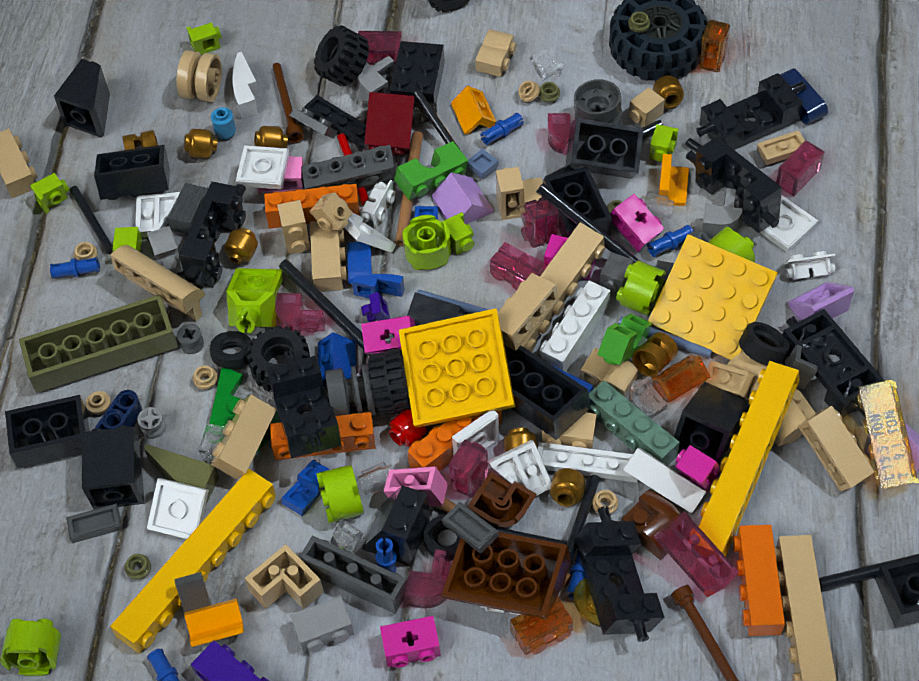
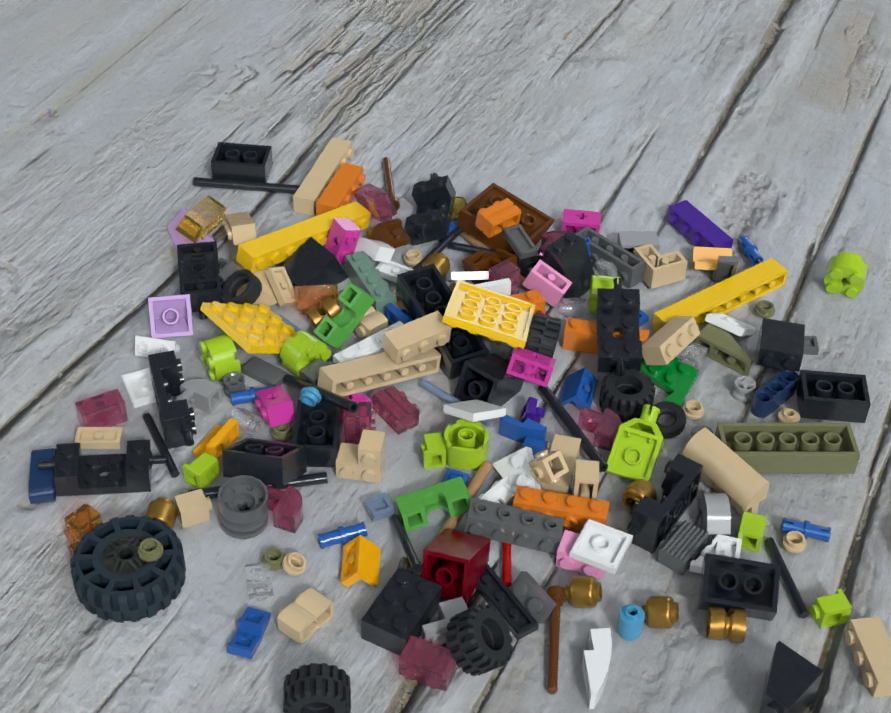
camera: 165 degrees left, 15 degrees down
tan wheel [176,50,222,102] -> none
dark grey wheel [325,364,376,416] -> none
lavender slope [432,172,493,224] -> none
none -> blue slope [228,607,271,659]
none -> dark azure plate [300,386,322,406]
none -> white tile [443,399,506,422]
none -> orange brick [475,198,522,238]

